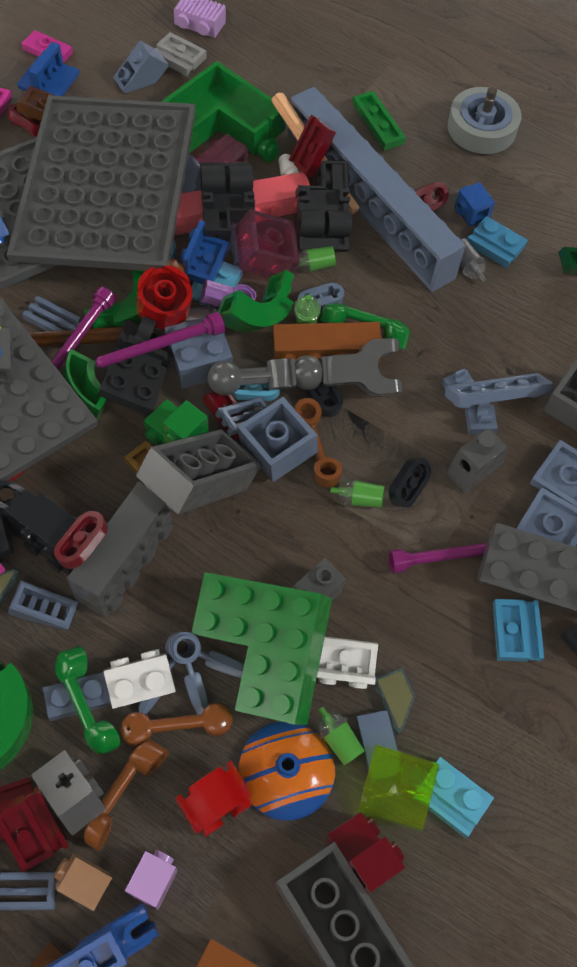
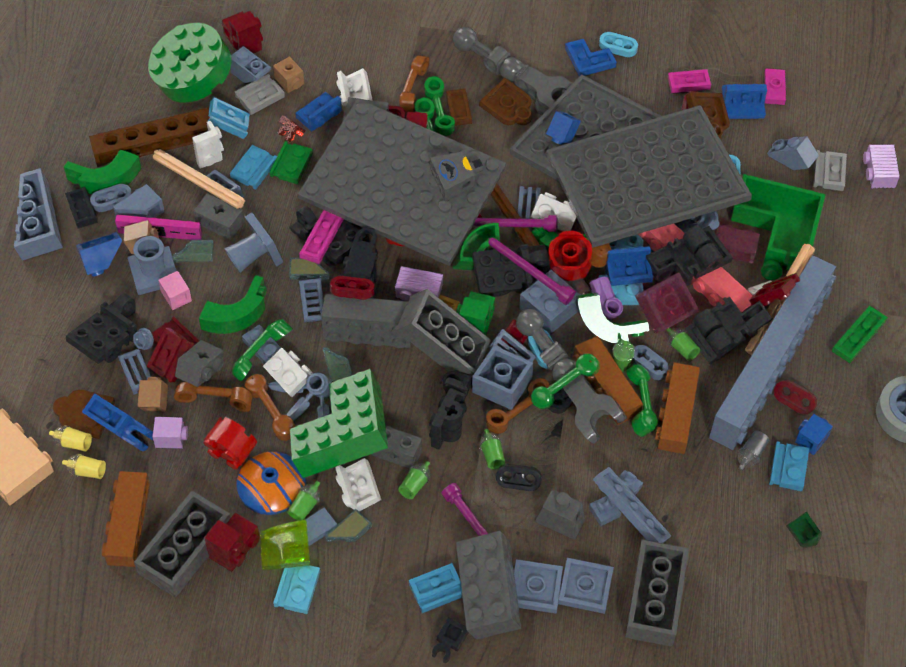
camera: 70 degrees right, 5 degrees down
none -> clear light blue tile [323,347,352,382]
none -> lavender brick [395,266,443,301]
none -> bright green piece [398,461,430,499]
none -> black plate [429,371,471,450]
none -> white bracket [530,192,576,232]
none -> green piece [531,354,600,409]
none -> dark orange brick [655,362,700,454]

